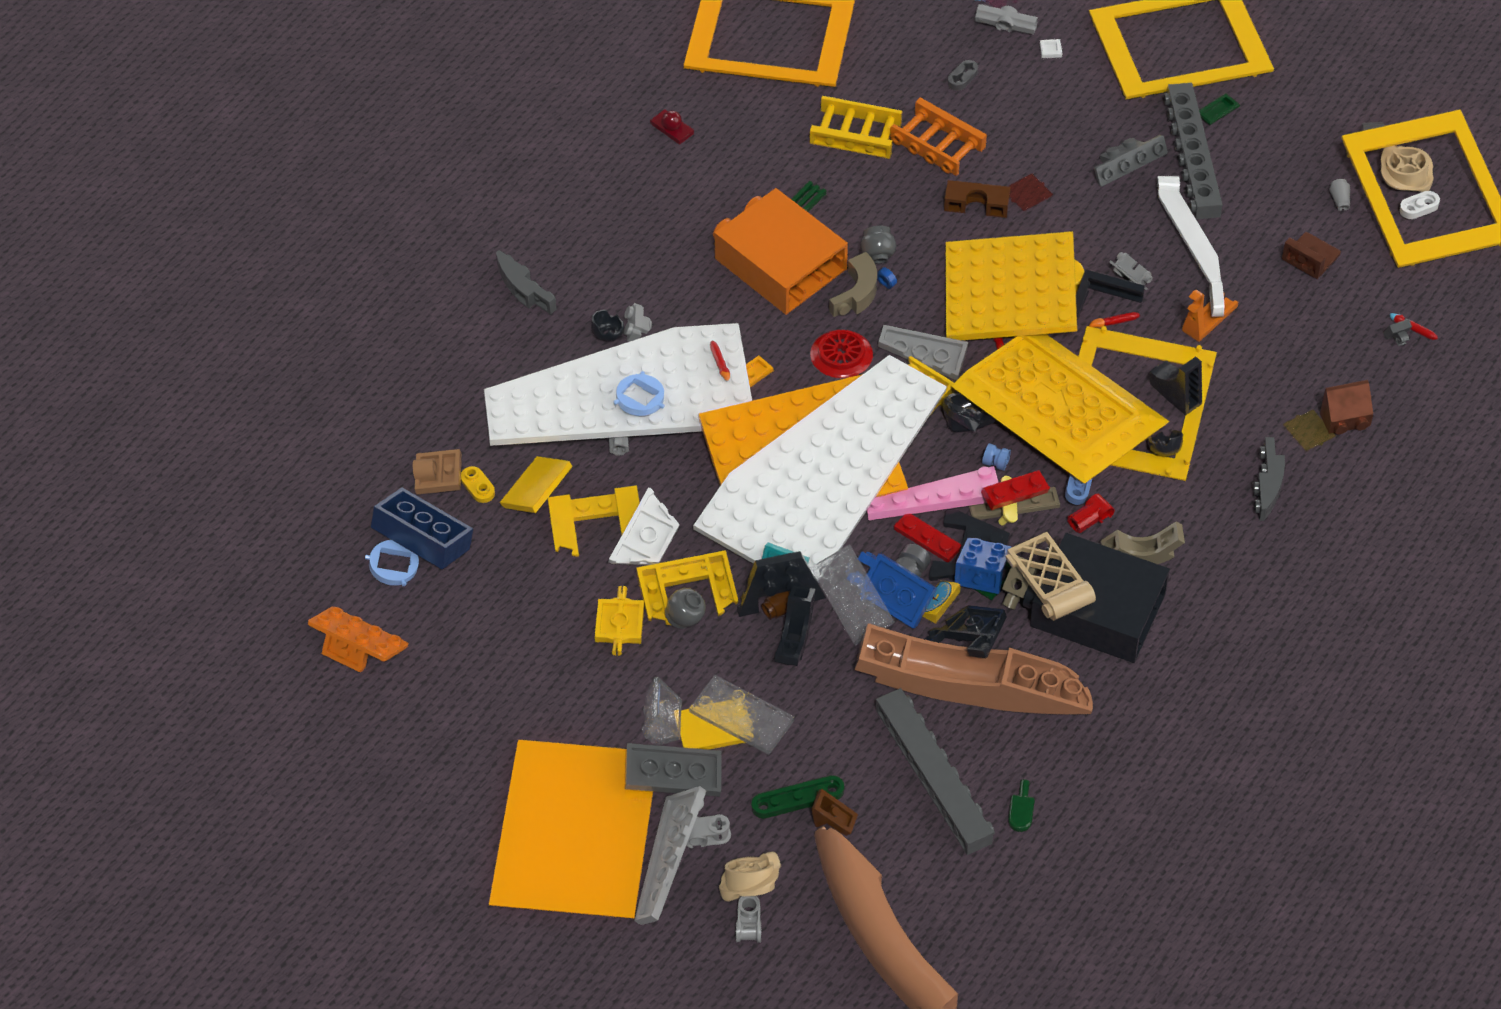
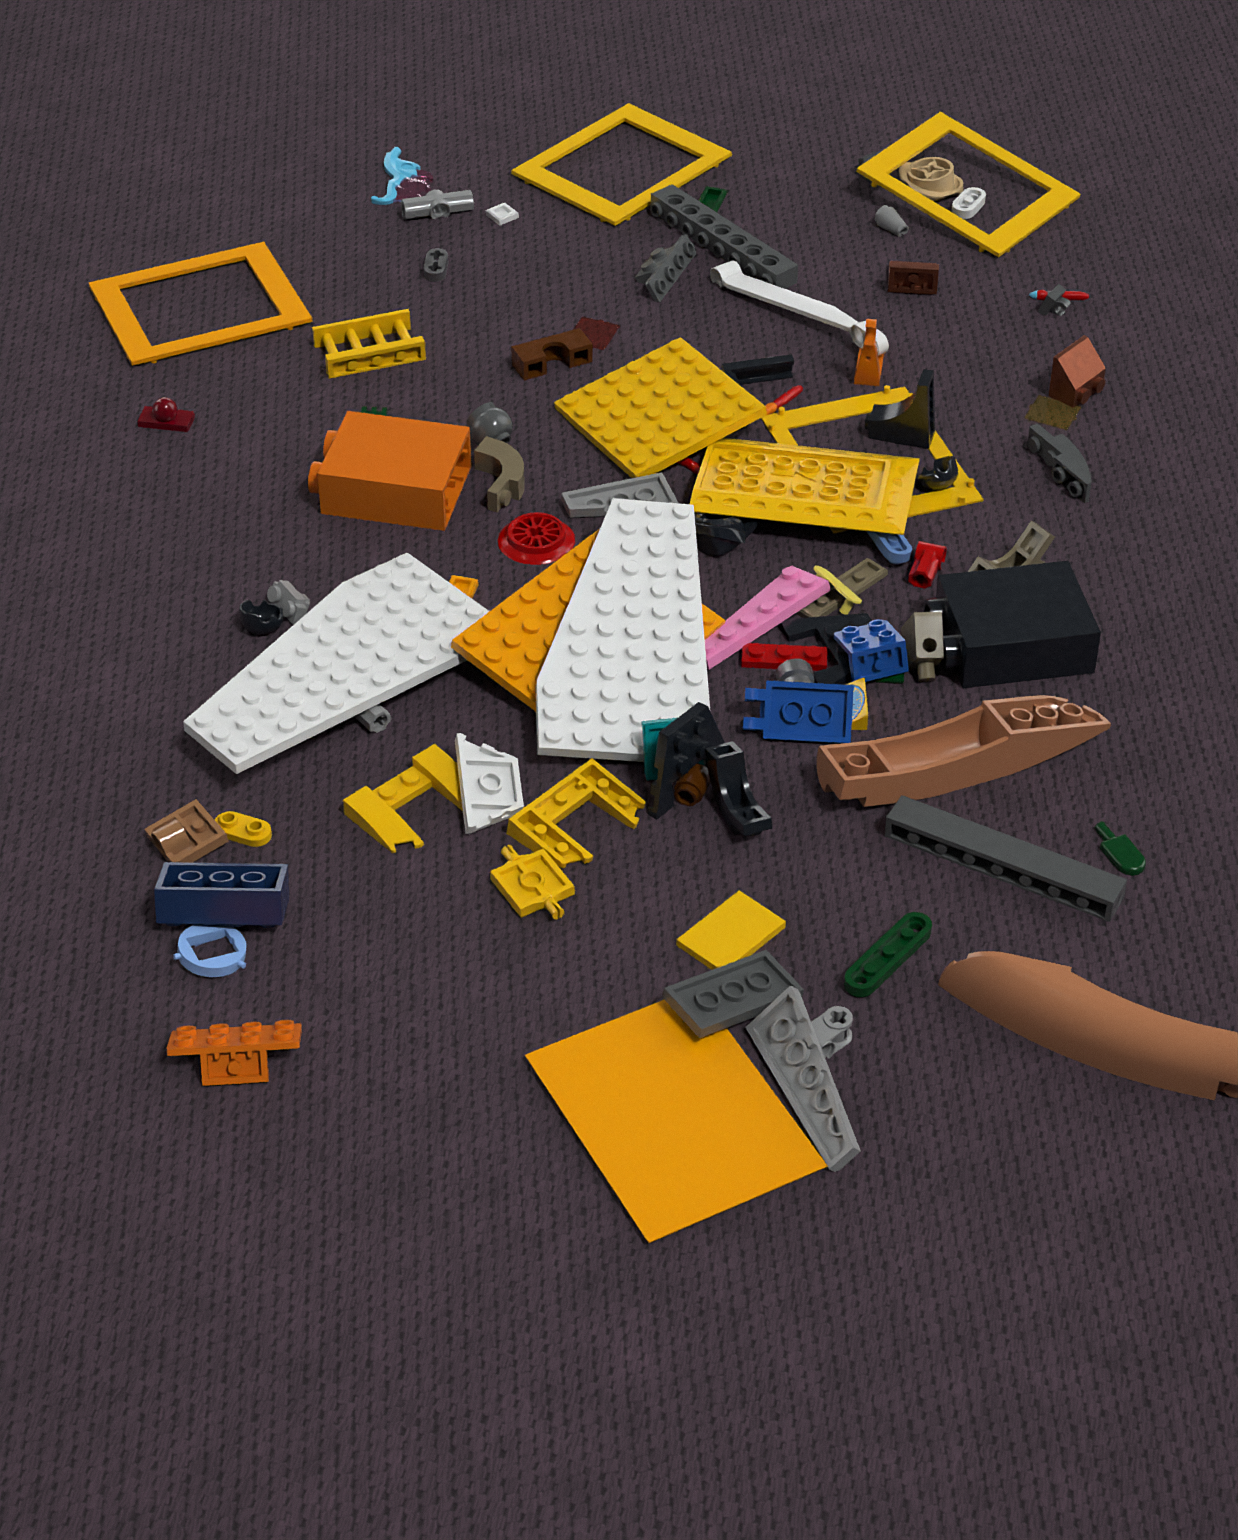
camera: 35 degrees left, 10 degrees down
dark grey slope [496,250,557,315] -> none
yellow tile [500,456,572,513] -> none
light blue piece [614,371,665,416] -> none
clear slope [642,677,682,745] -> none
dark grey piece [665,588,706,629] -> none
clear tile [689,675,794,755] -> none
red piece [710,341,730,381] -> none
tan piece [719,852,781,901] -> none
light grey piece [736,896,761,943] -> none
clear tile [810,544,895,646] -> none
reddish brown slope [812,789,858,836] -> none
blue tile [877,267,897,289] -> none
orange fence [890,97,987,176] -> none
black wing [924,605,1007,658] -> none
red plate [981,470,1050,510] -> none
medium blue wheel [982,443,1011,471] -> none
tan piece [1006,532,1096,621] -> none
light grey hinge [1109,252,1153,290] -> none

